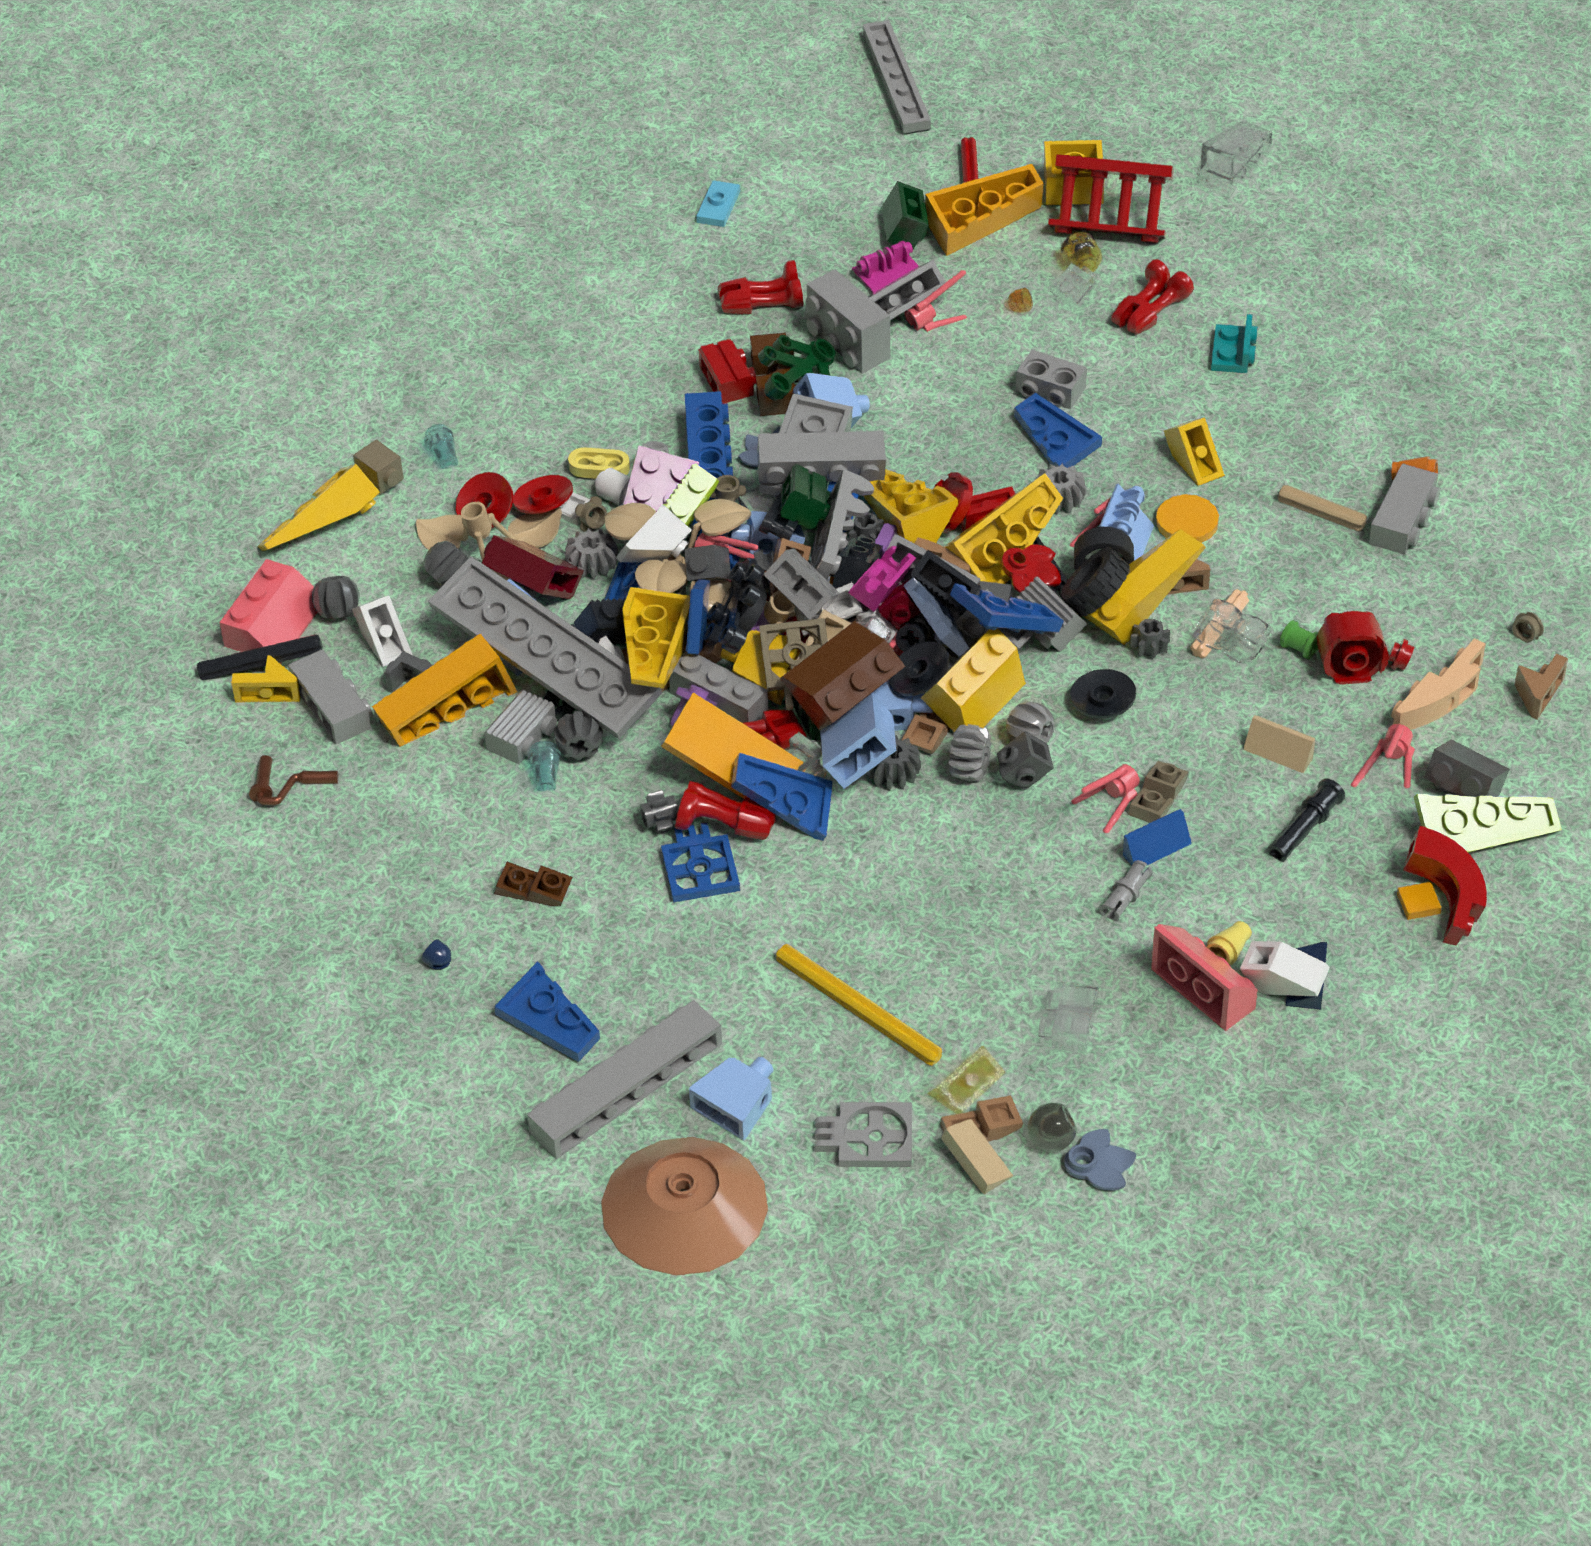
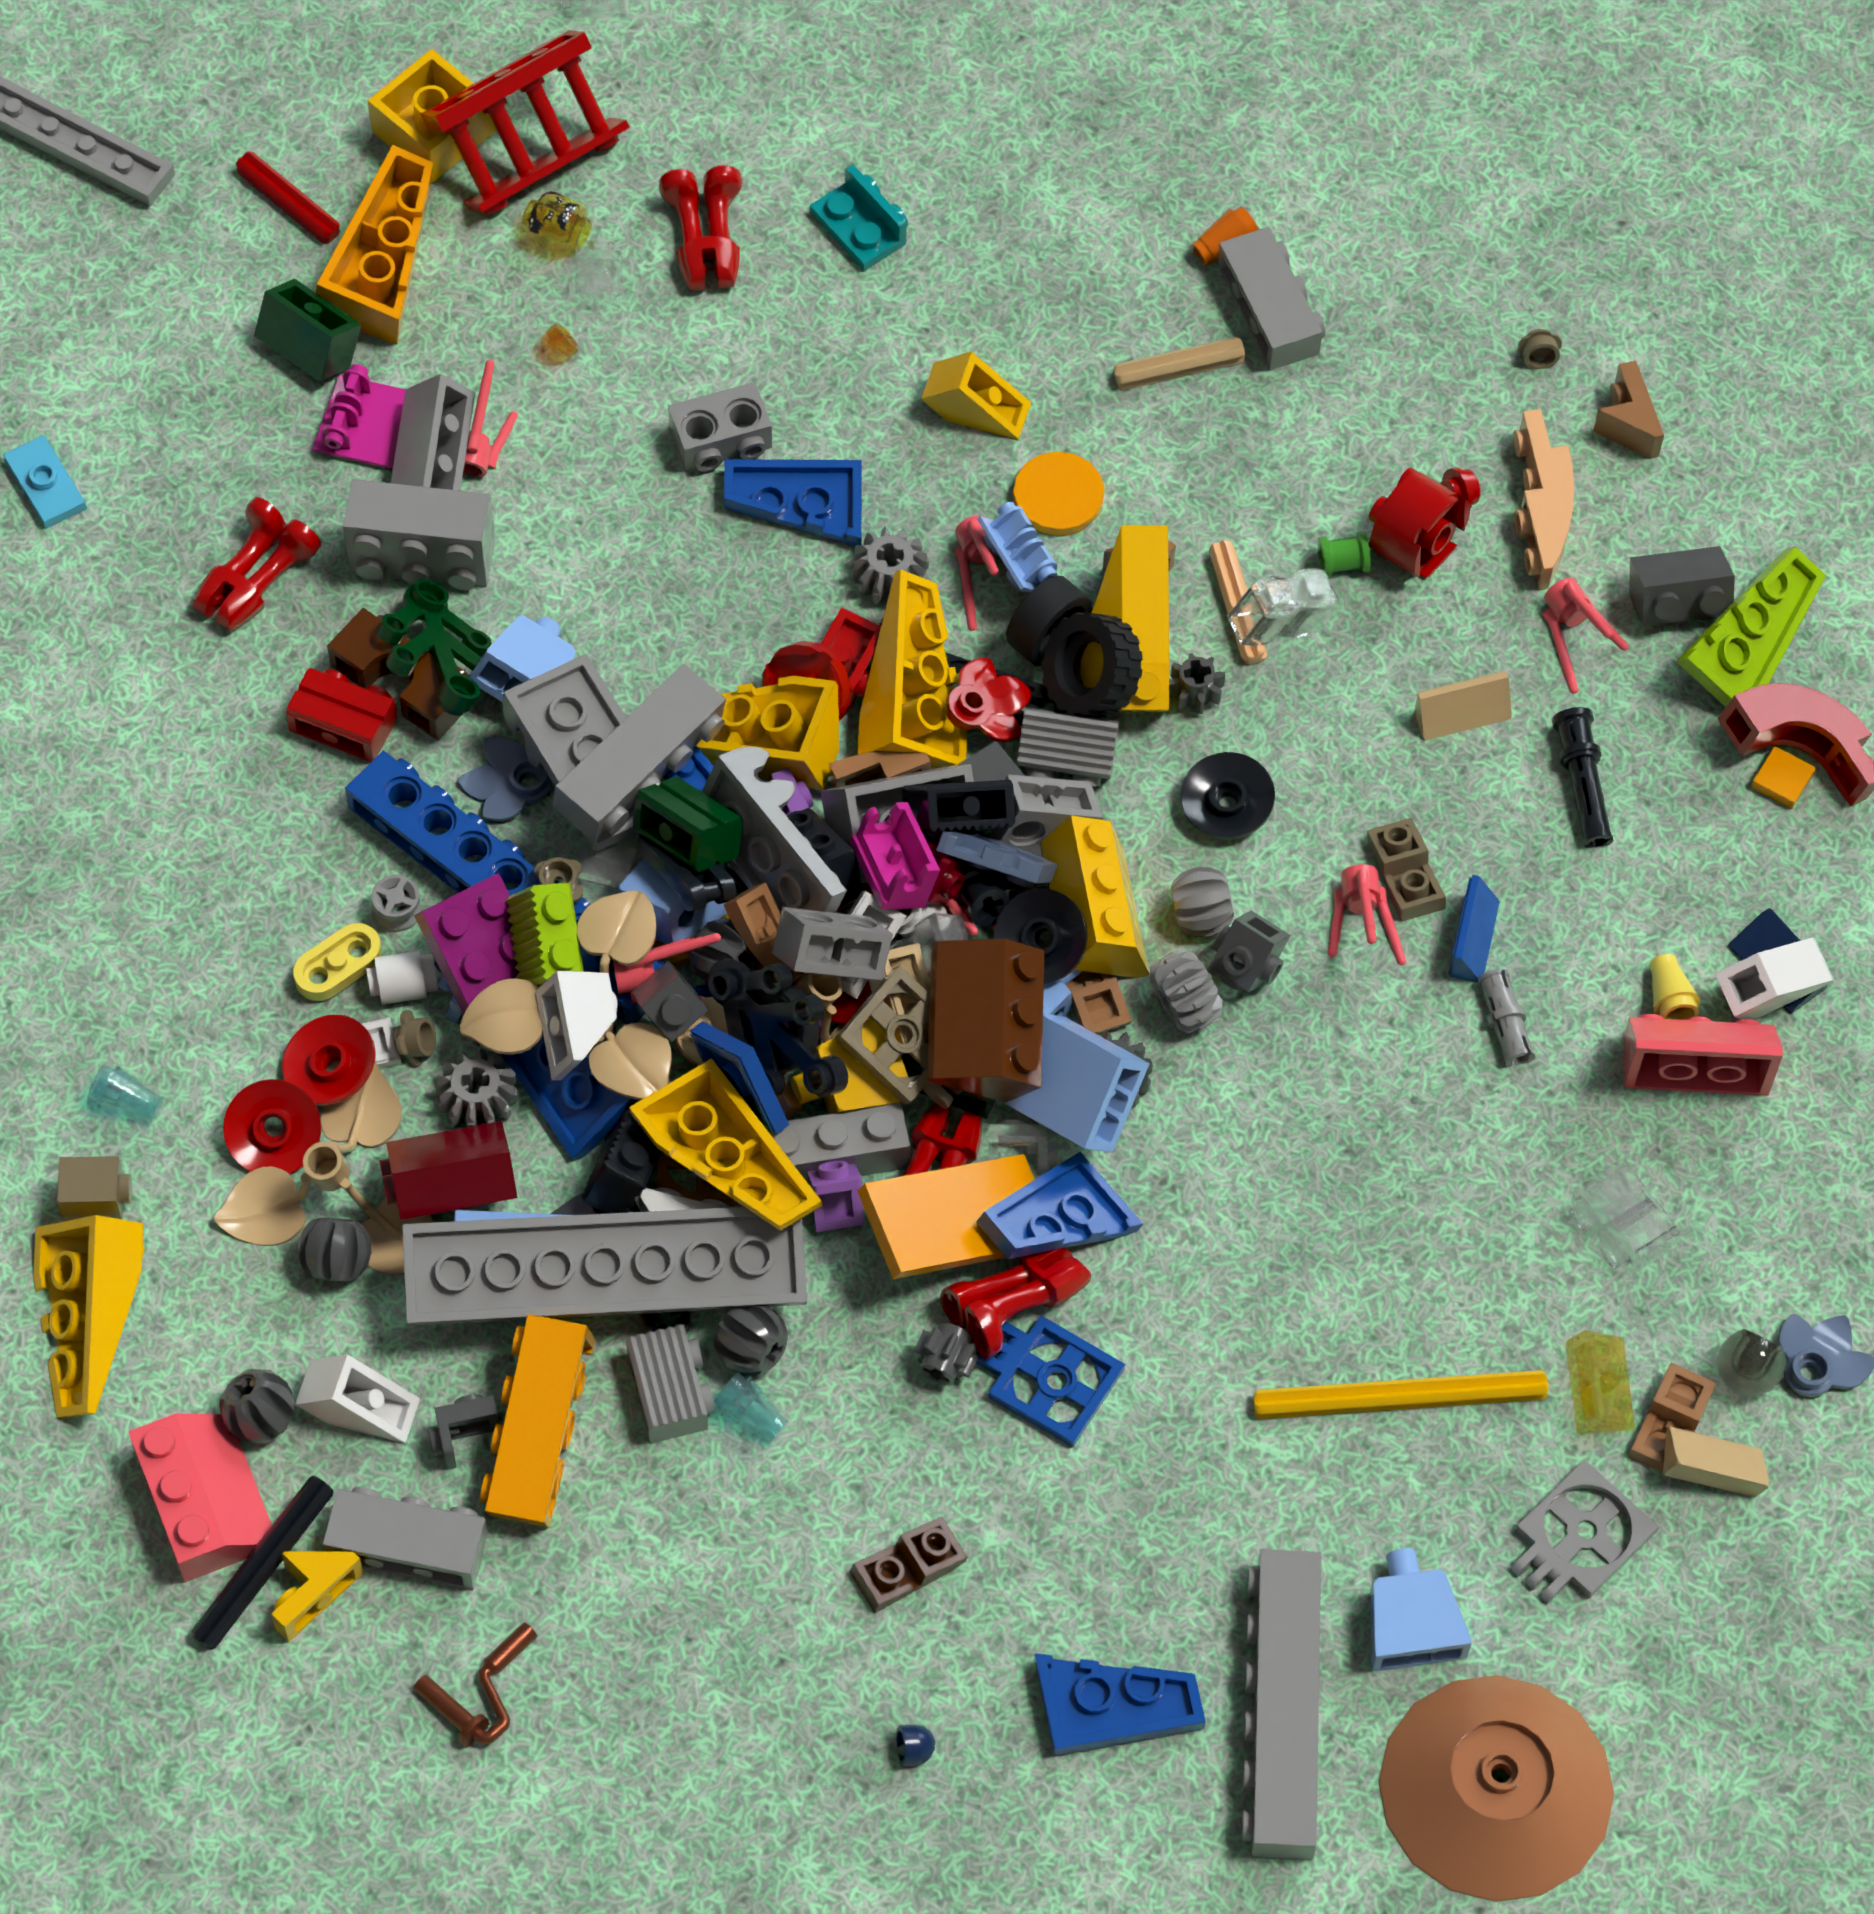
camera: 50 degrees left, 15 degrees up
blue wing [950,584,1064,634] -> none

